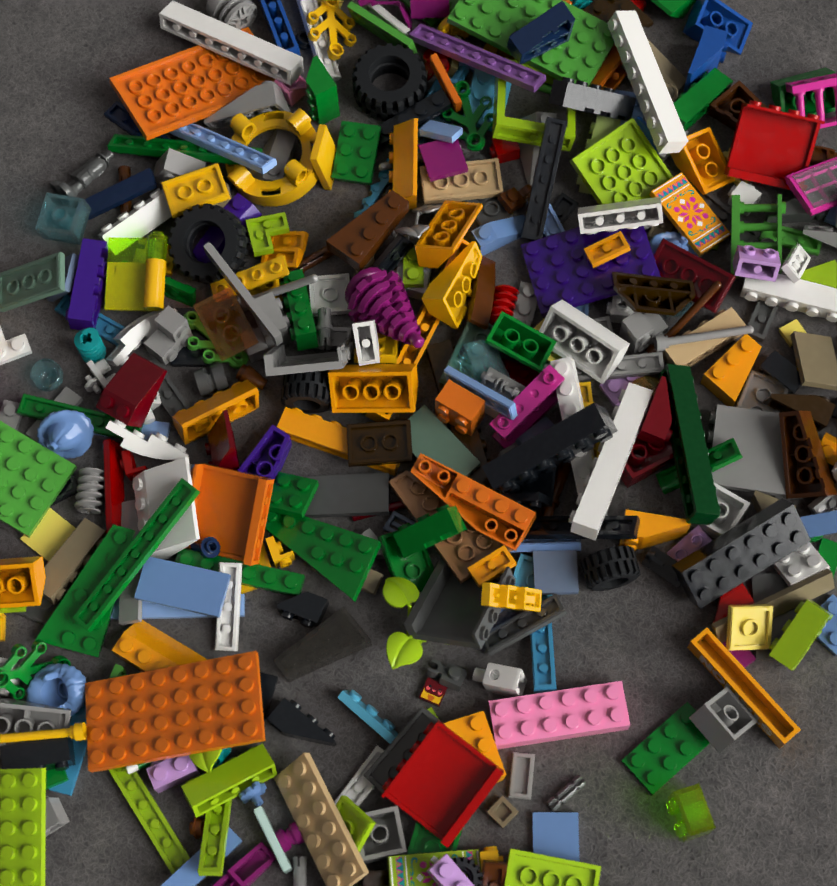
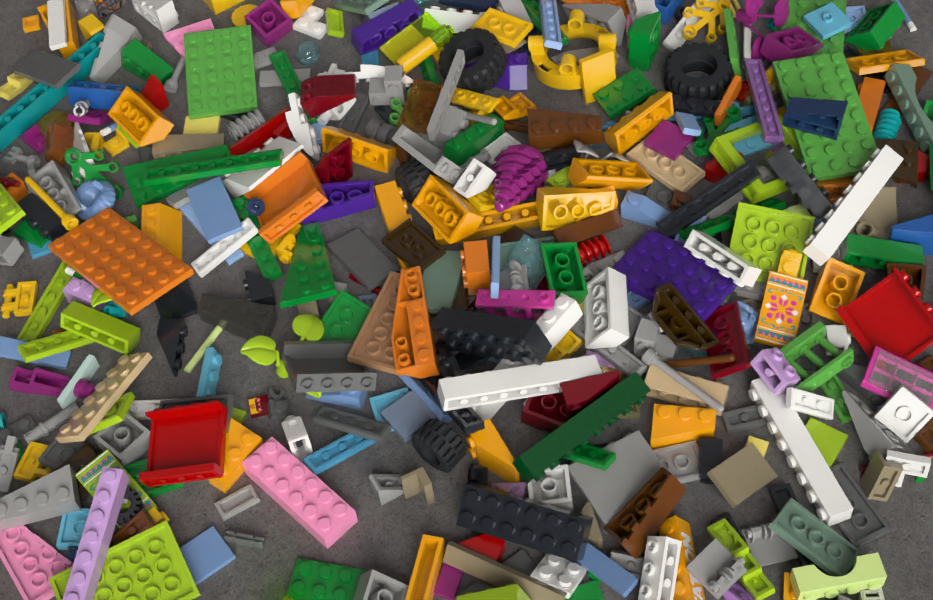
camera: 55 degrees right, 15 degrees down
medium blue piece [37,410,94,459] -> none
teal piece [74,327,106,363] -> none
medium blue plant [239,781,267,807] -> none
lime plate [245,212,290,257] -> none
green plate [269,472,319,519] -> none
green wedge [393,504,467,558] -> none
light orange plate [467,545,517,588] -> none
yellow slope [481,582,542,612] -> none
dark tan plate [487,796,519,829] -> none
light orange plate [584,231,631,268] -> none
light yellow tile [726,604,773,651] -> none
dark brown slope [763,394,836,432] -> none
none -> yellow plate [1,281,38,319]
none -> yellowish green bar [183,325,223,373]
none -> lime tile [325,8,345,38]
none -> light grey slope [369,474,403,506]
none -> dark tan panel [400,467,435,505]
none -> green plate [679,198,786,241]
none -> yellow bracket [777,249,802,278]

